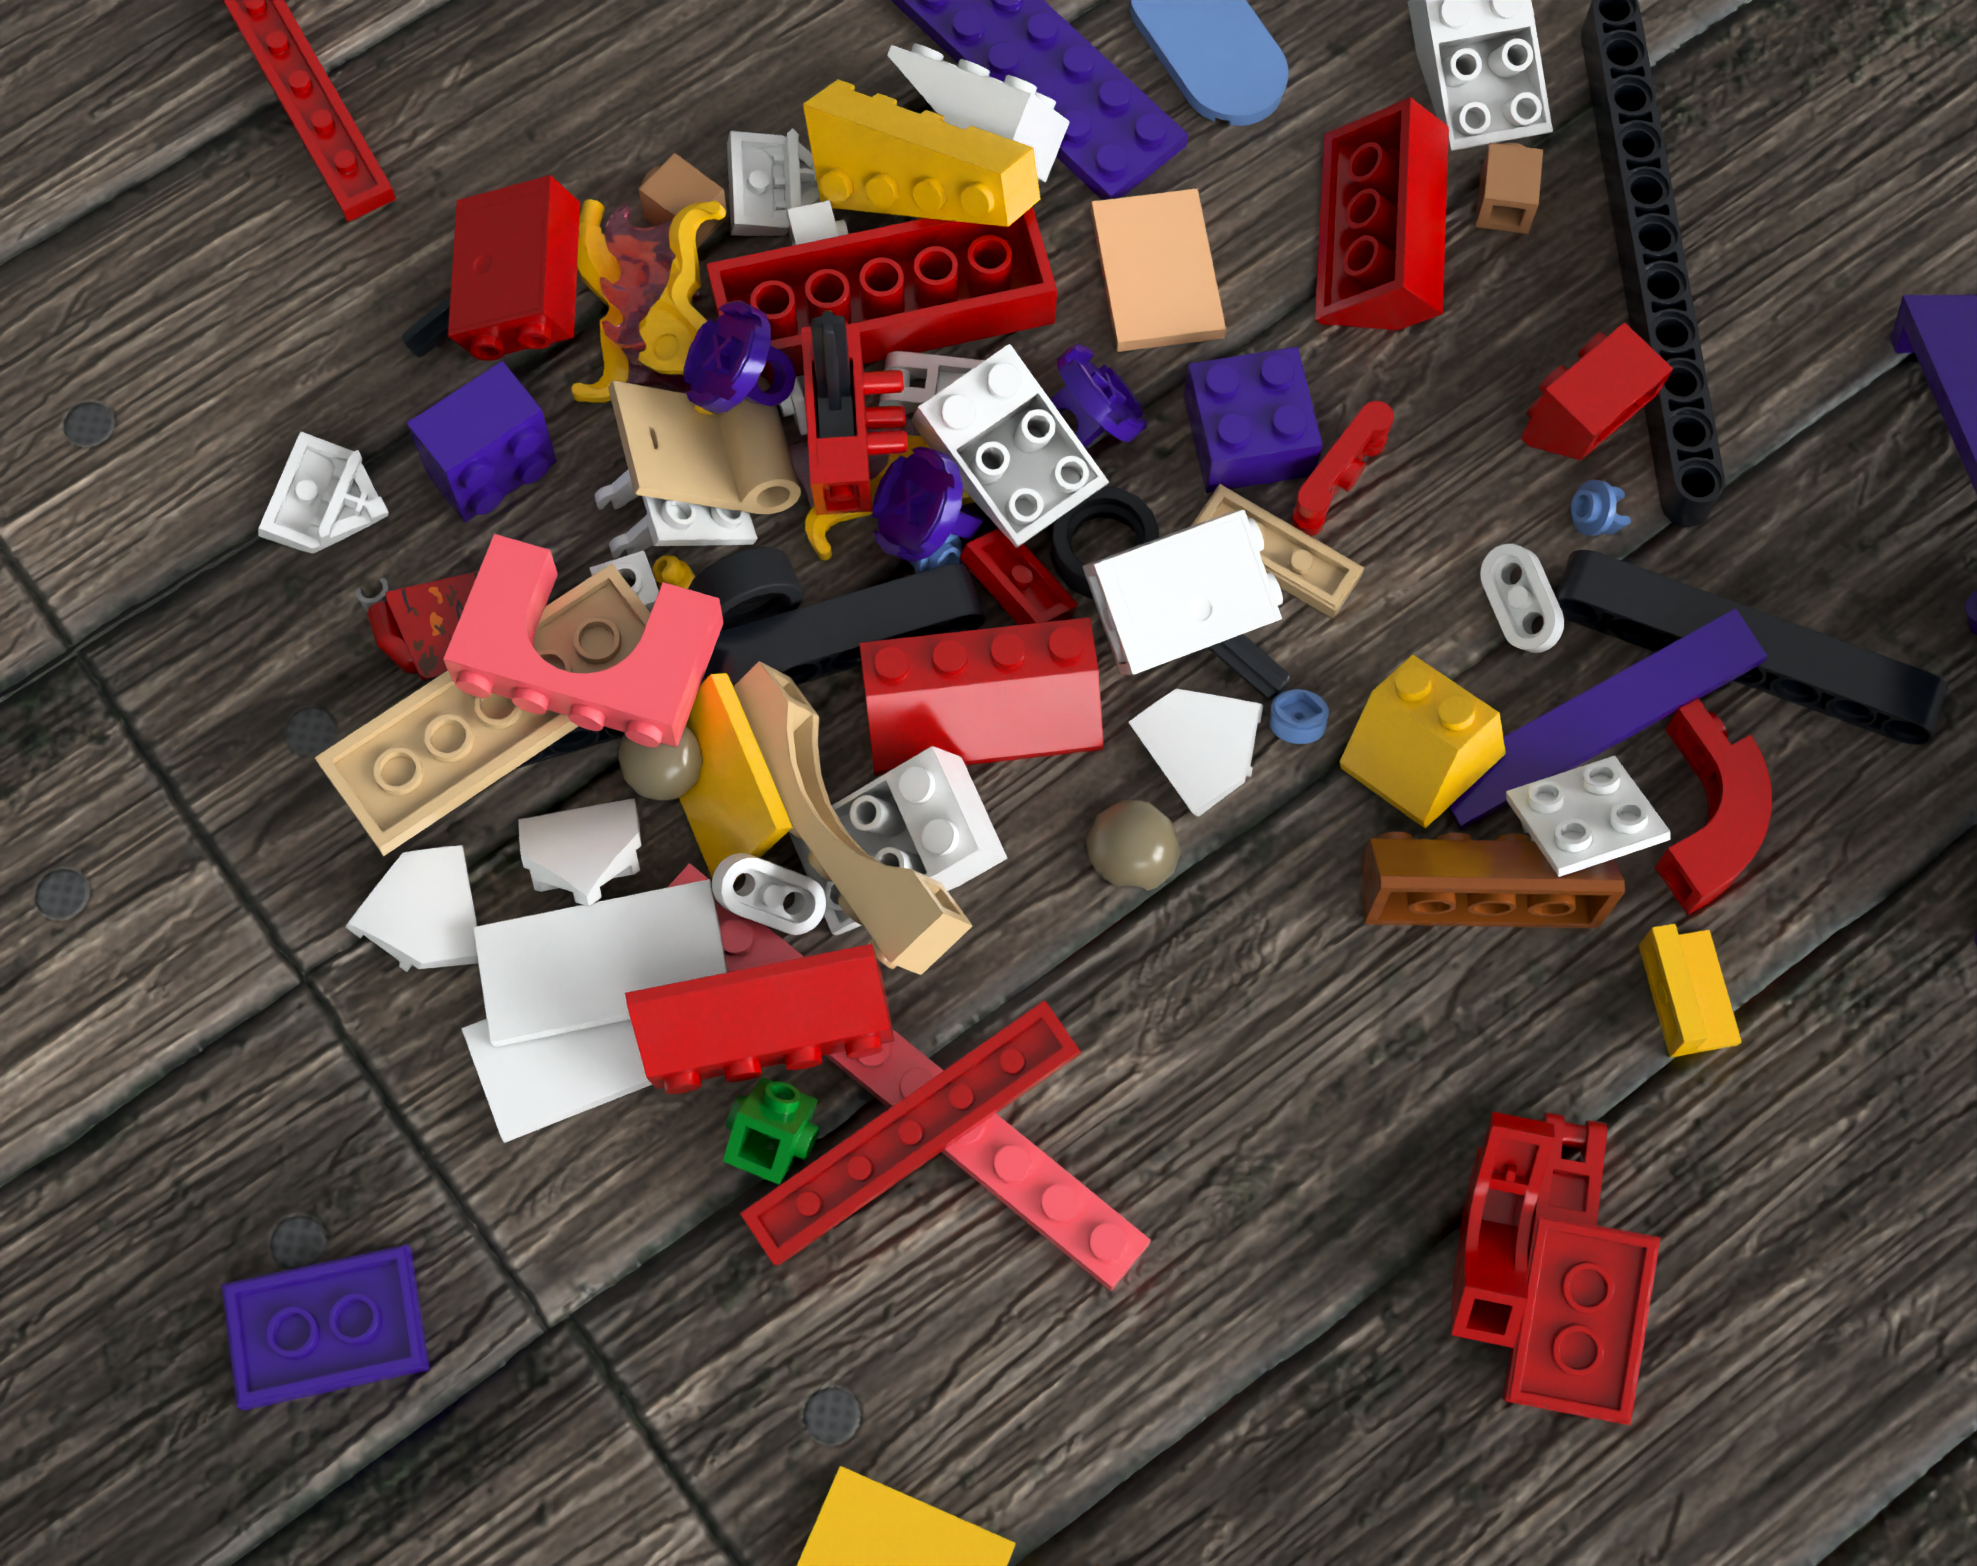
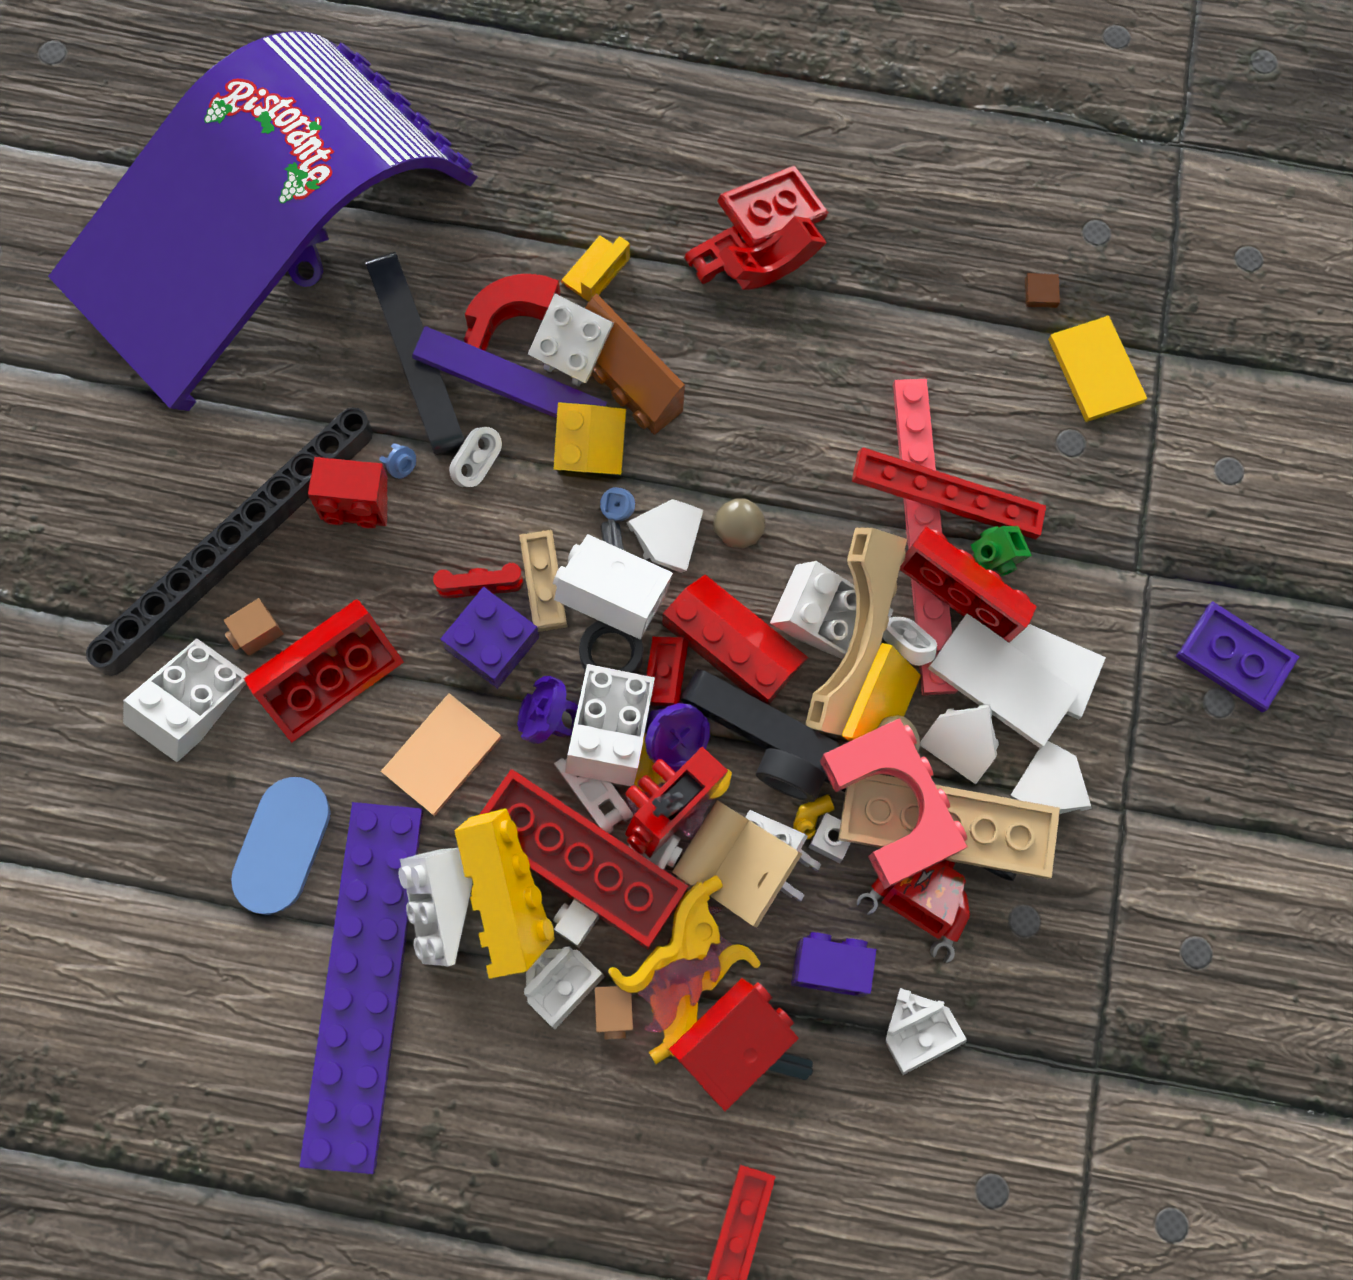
camera: 135 degrees left, 5 degrees up
dark purple tile [684,300,796,414] -> none

